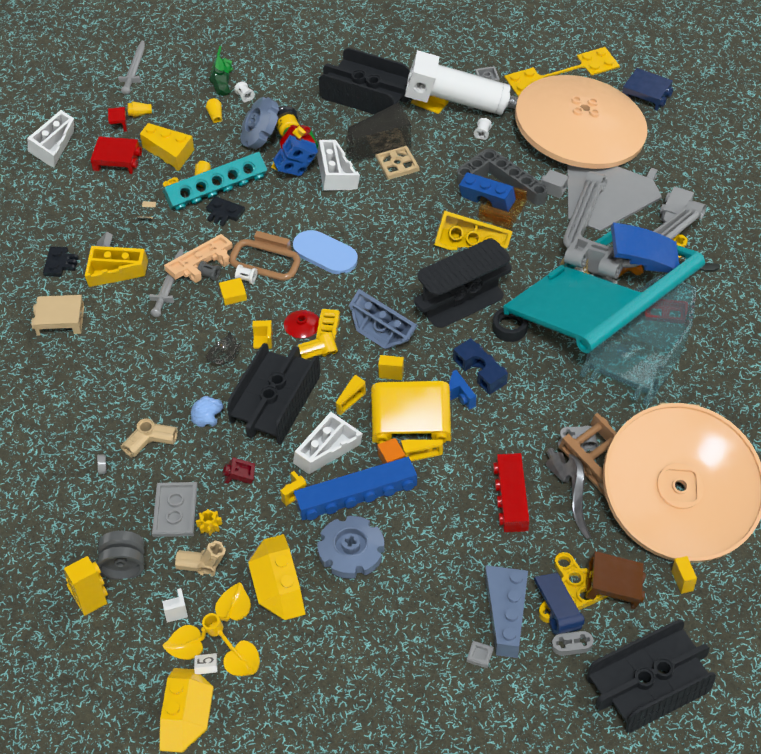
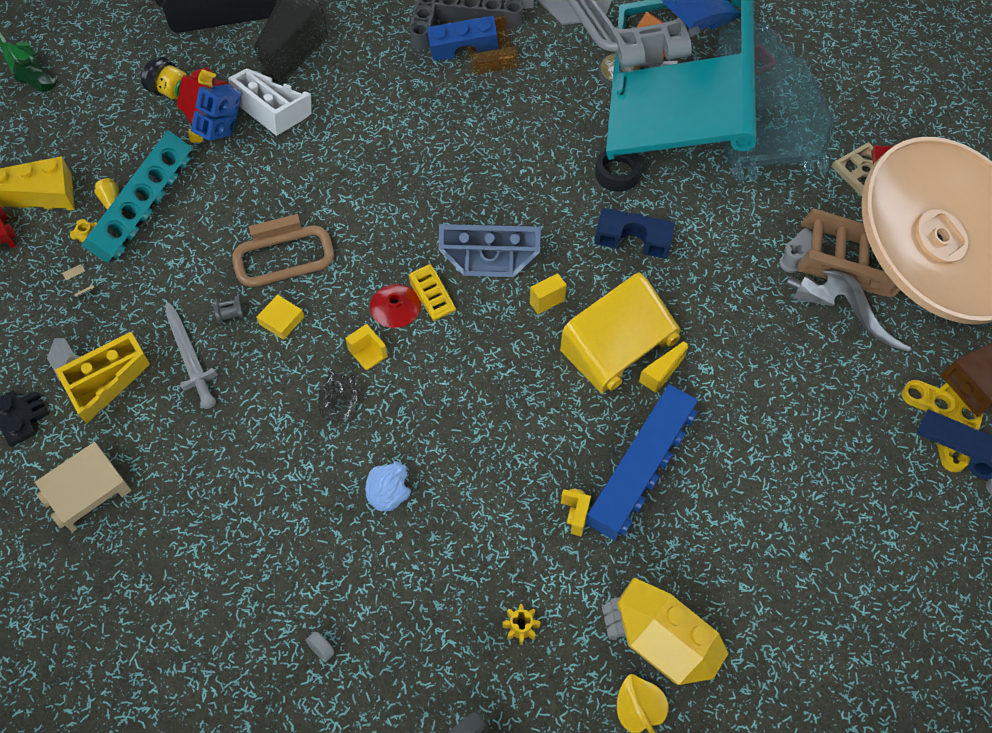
camera: 40 degrees left, 10 degrees up
tan piece [121,419,178,458] -> none
light grey tile [152,482,198,537] -> none
light nougat hinge [164,234,233,283] -> none
tan piece [175,540,226,577] -> none
yellow cone [206,98,222,123] -> none
black hinge [206,196,245,226] -> none
dark red bracket [222,457,255,484] -> none
black piece [227,343,320,444] -> none
white bush [234,81,255,102] -> none
white bush [235,264,258,284] -> none
sand blue piece [240,97,279,149] -> none
light blue tile [293,230,358,274] -> none
white wedge [293,412,363,474] -> none
yellow piece [298,333,338,360] -> none
sand blue piece [317,516,385,579] -> none
yellow slope [336,375,366,415] -> none
tan piece [375,146,419,180] -> none
orange panel [377,438,406,464] -> none
black piece [414,239,512,328] -> none
yellow wedge [434,210,513,250] -> none
blue slope [449,370,476,410] -> none
light grey tile [466,641,494,668] -> none
sand blue wedge [485,565,528,658] -> none
red brick [493,453,529,532] -> none

